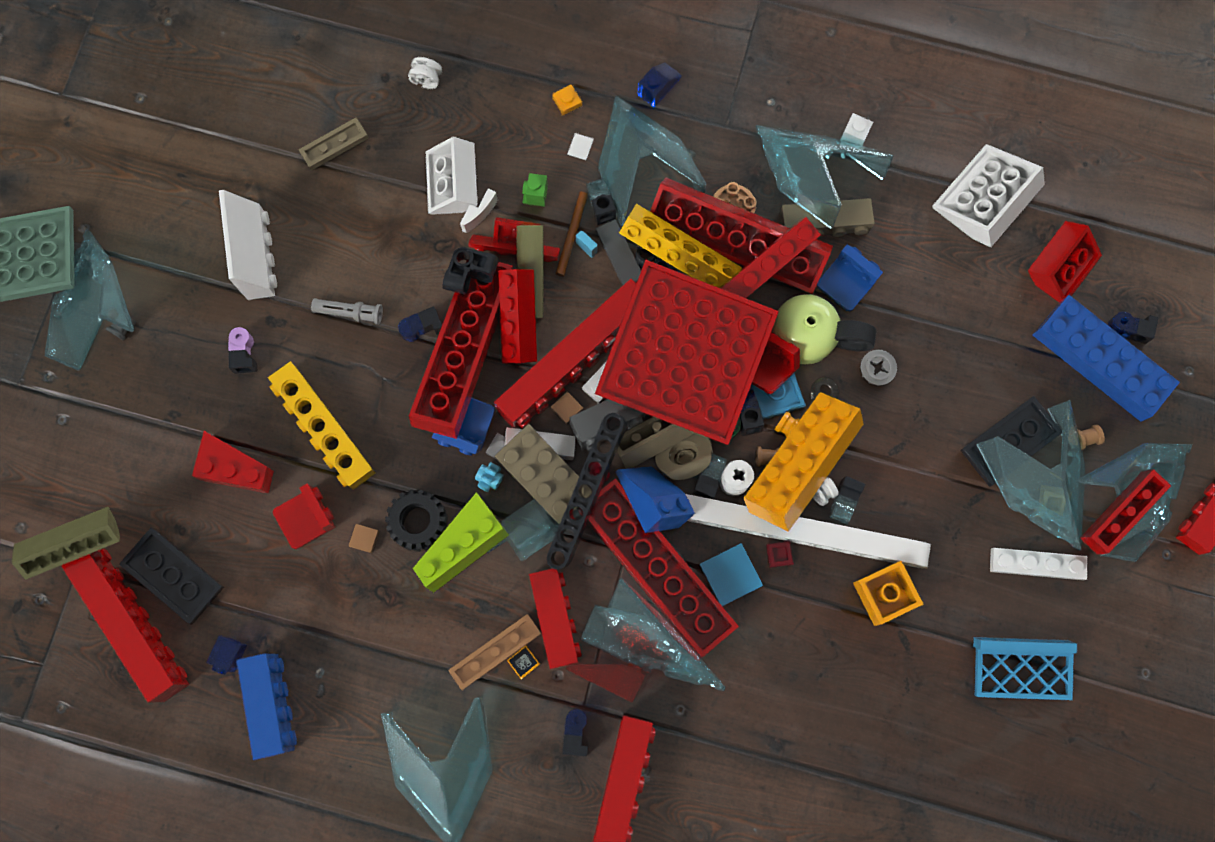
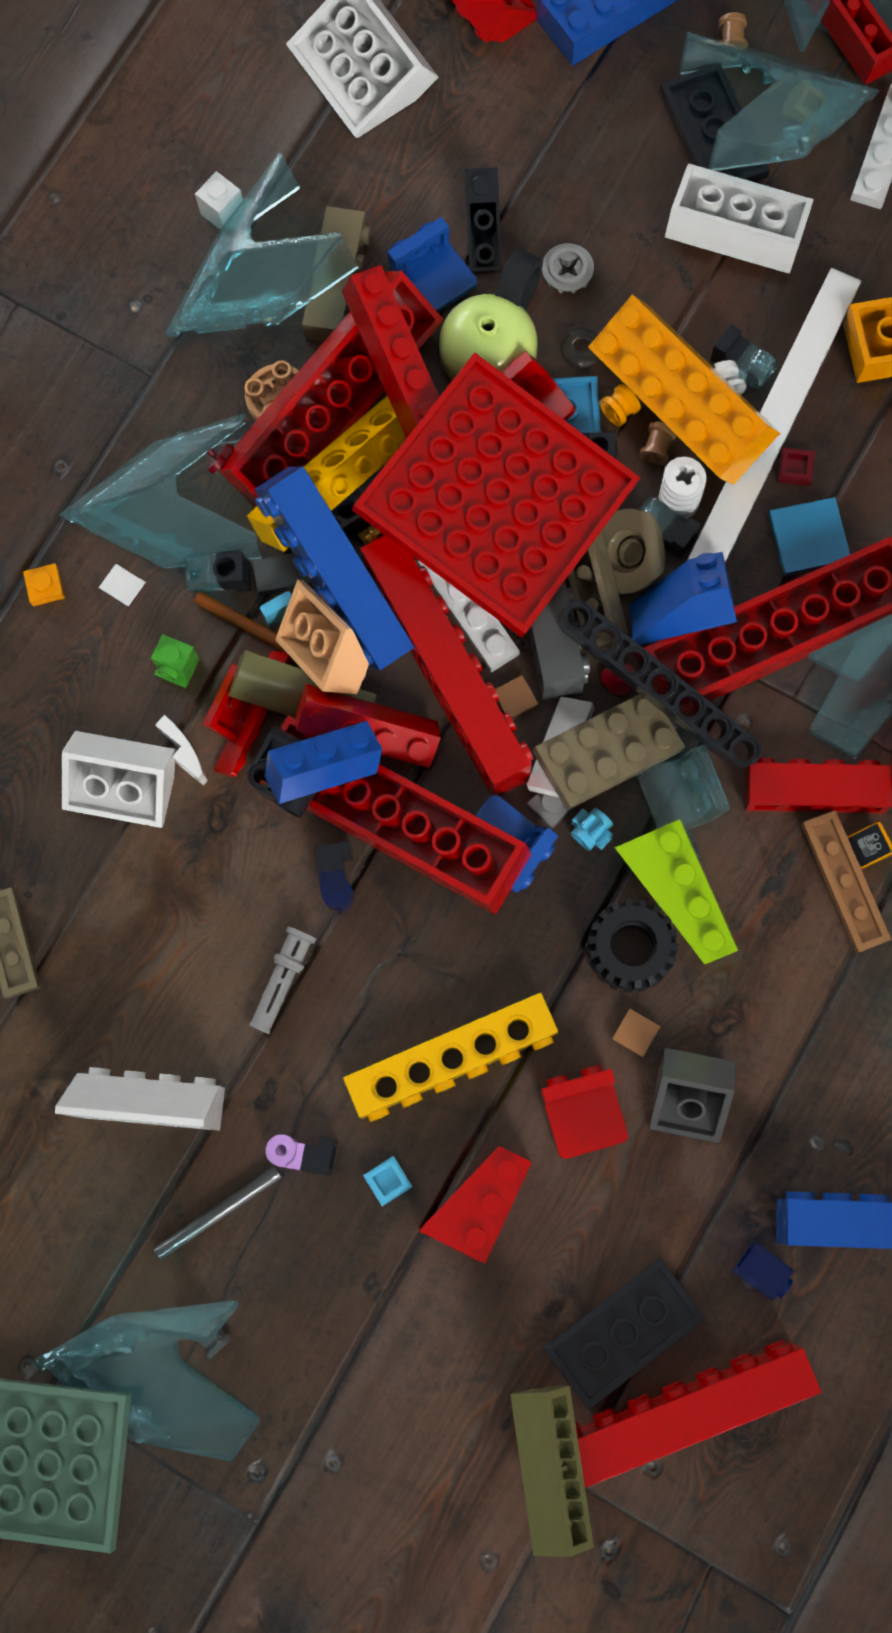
camera: 65 degrees left, 0 degrees up
clear blue slope [638,63,682,107] -> none
none -> dark grey bar [153,1166,282,1260]
none -> dark red piece [206,442,234,474]
none -> blue brick [254,466,414,671]
none -> blue brick [265,721,382,804]
none -> light nougat slope [275,579,369,694]
none -> medium azure tile [363,1156,413,1206]
none -> black slope [465,167,502,272]
none -> dark grey slope [649,1048,736,1143]
none -> white slope [665,163,814,274]

